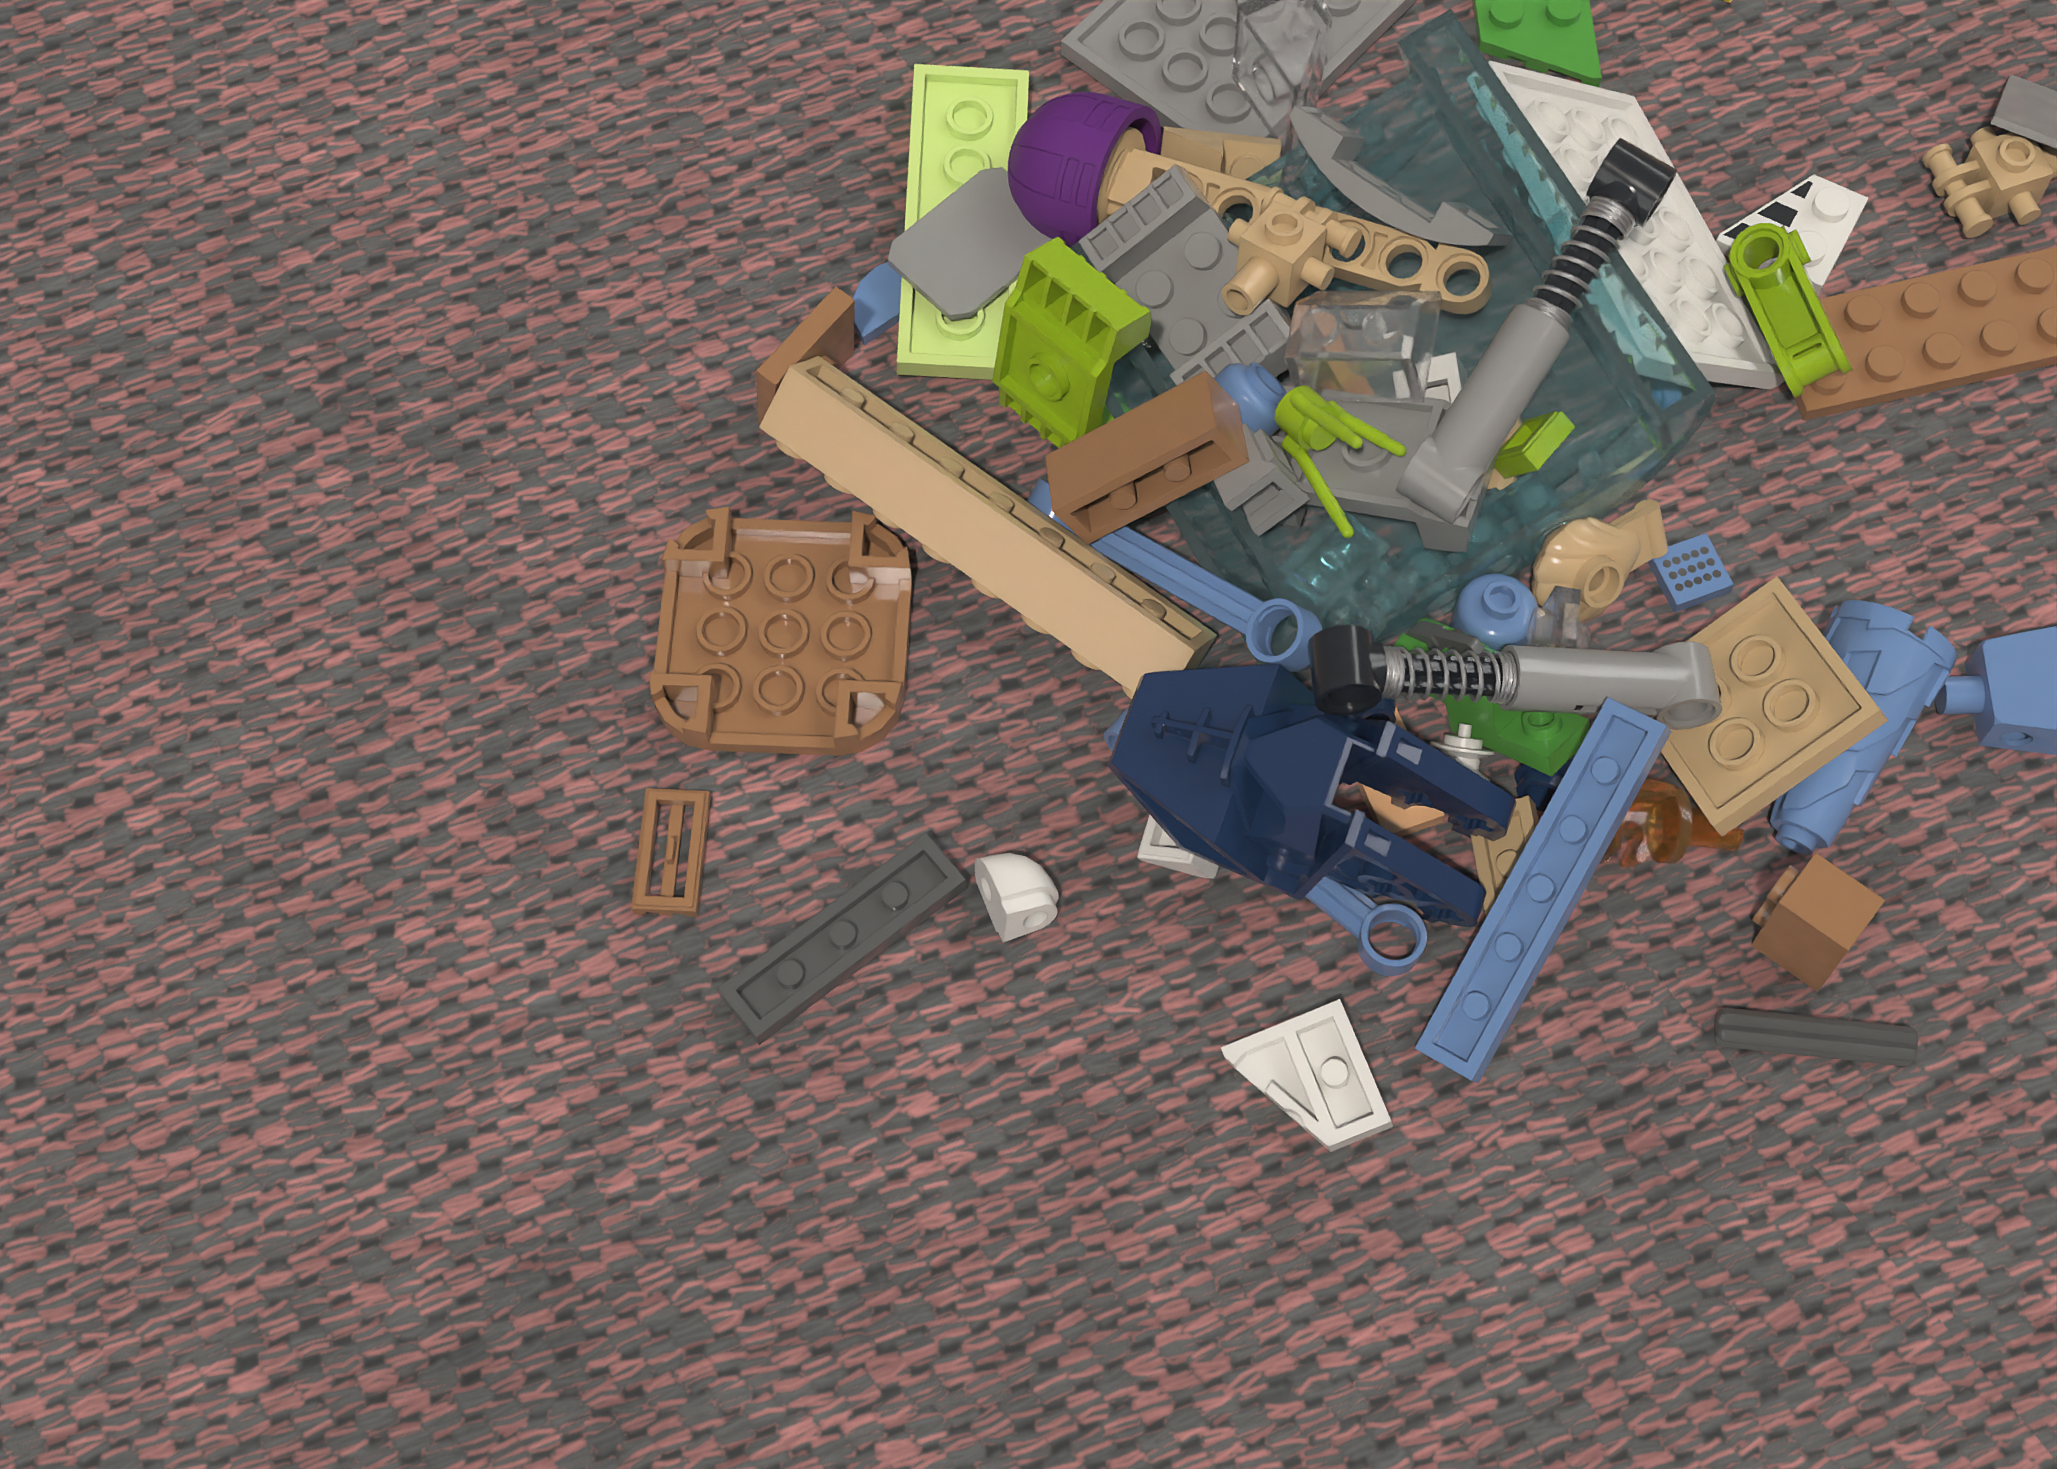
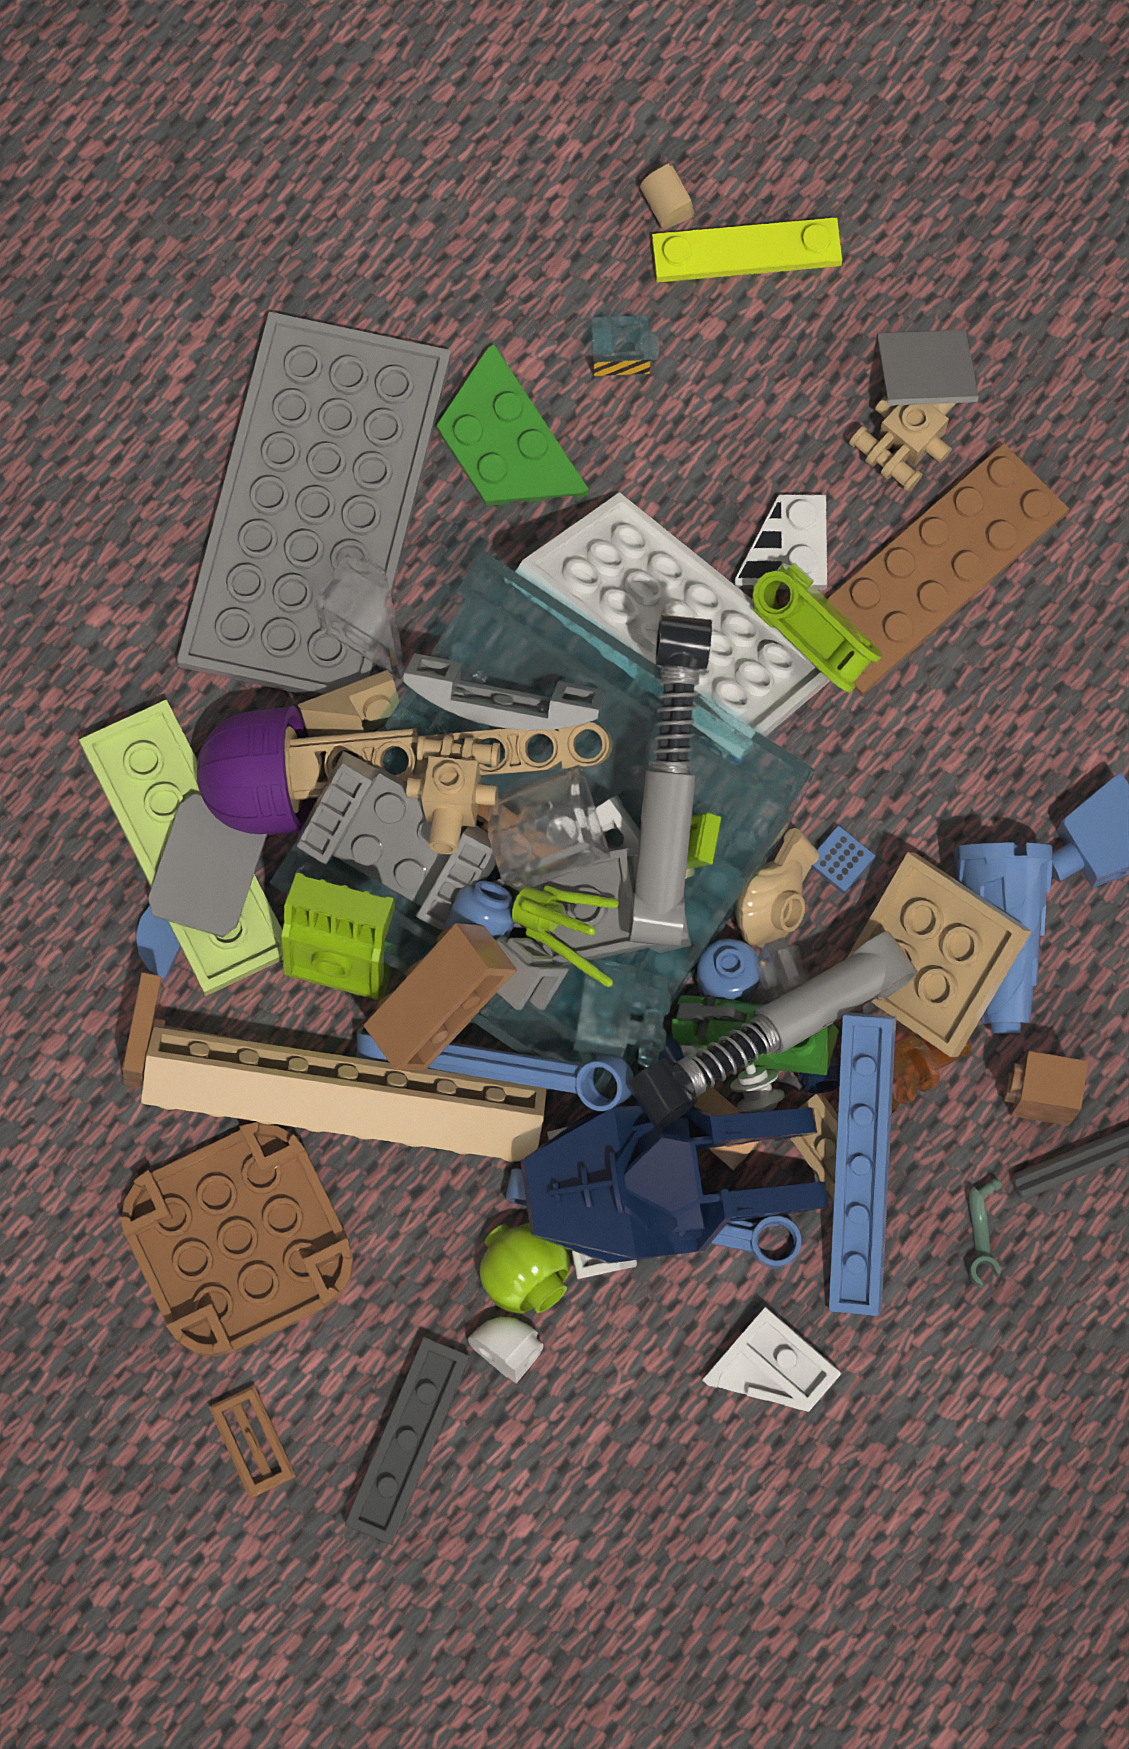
camera: 30 degrees left, 10 degrees up
none -> lime plant [480,1223,570,1314]
none -> sand green piece [969,1178,1002,1288]

